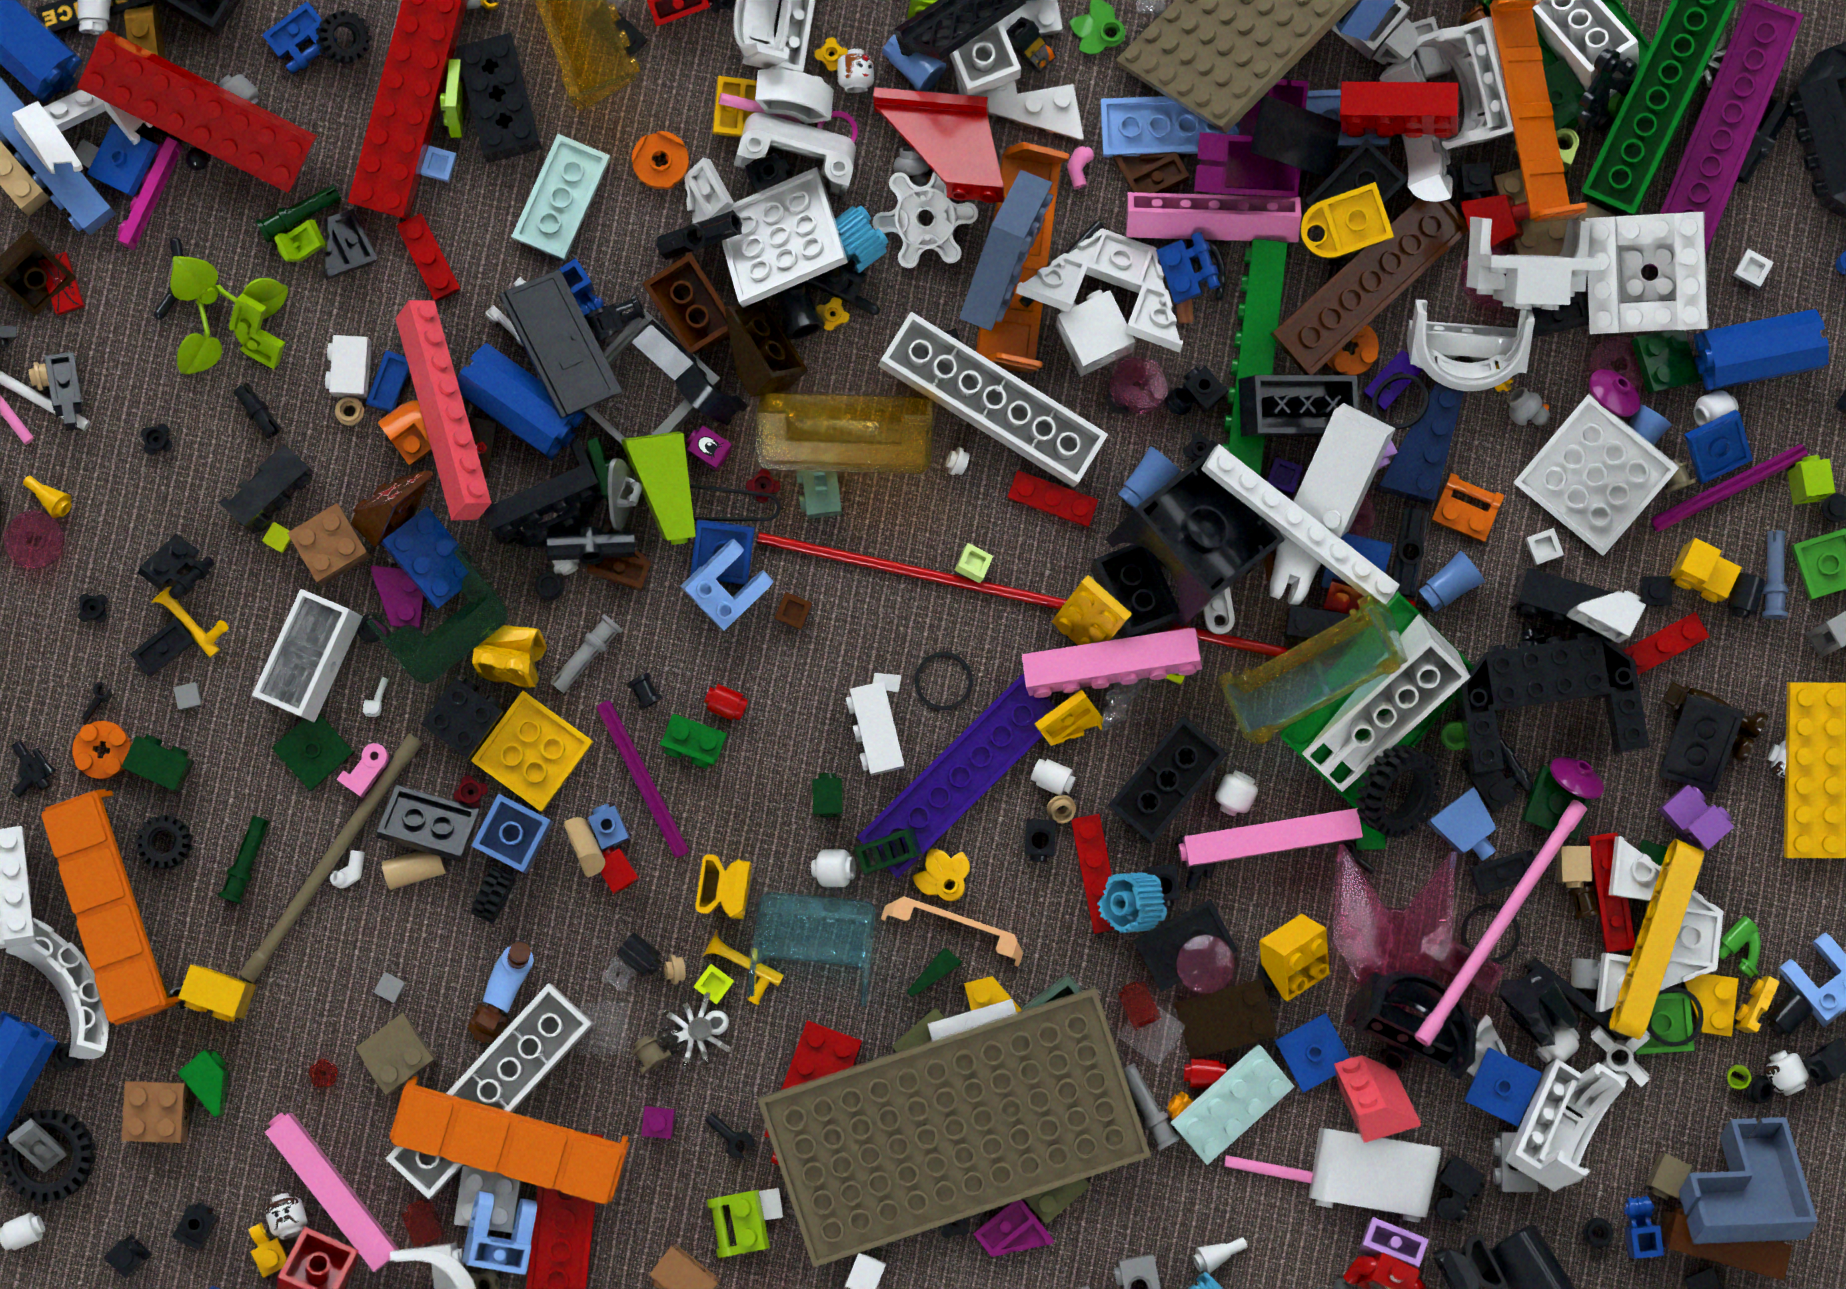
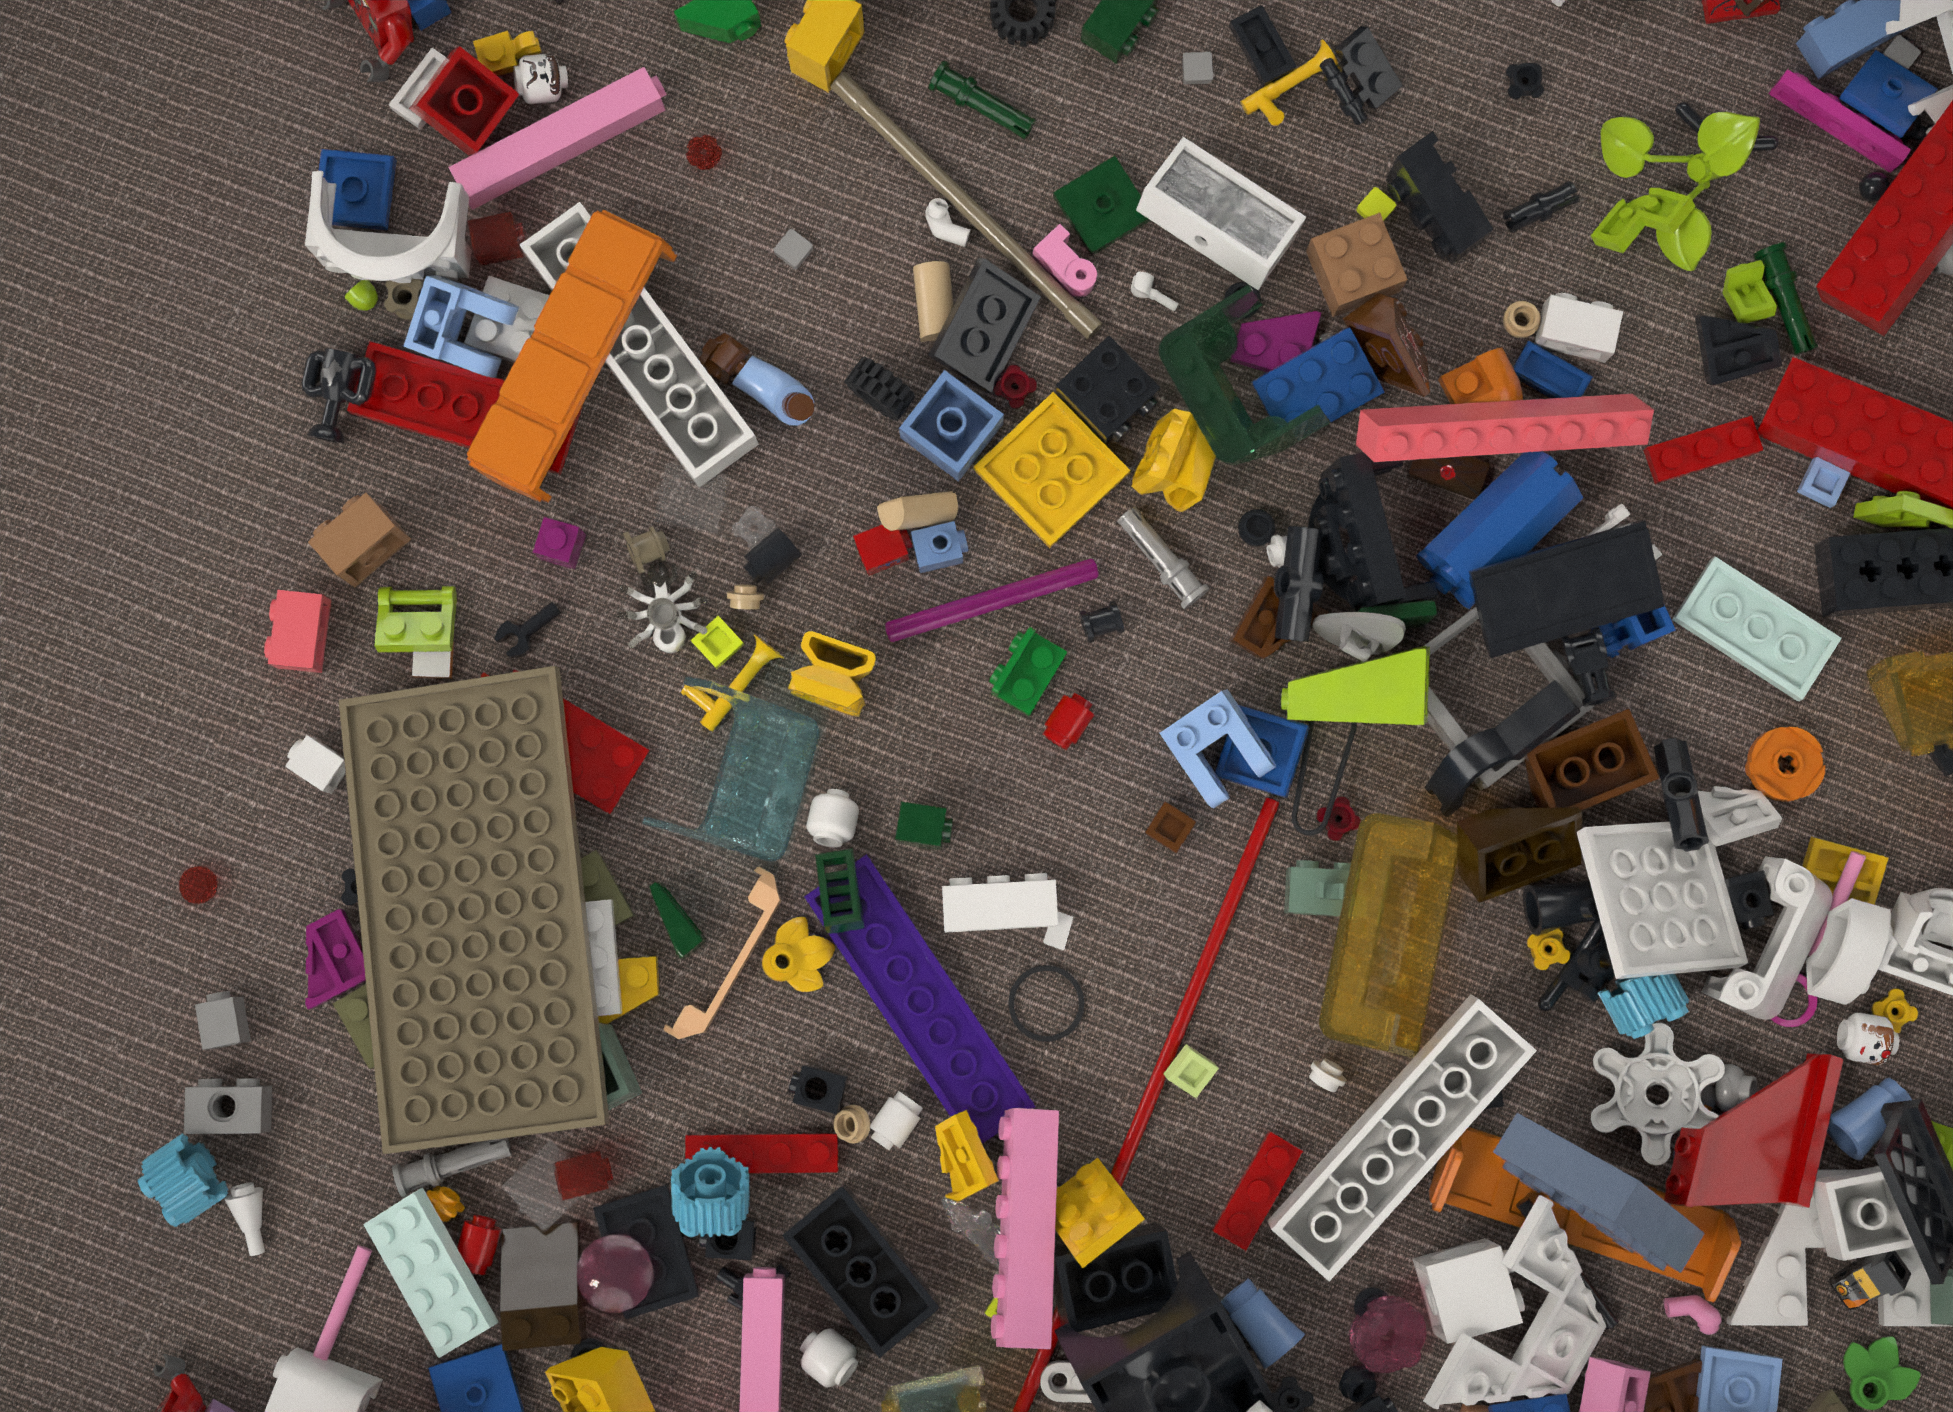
camera: 100 degrees right, 0 degrees up
dark tan slope [356,1012,438,1095] -> none
magenta brick [686,425,733,472] -> none

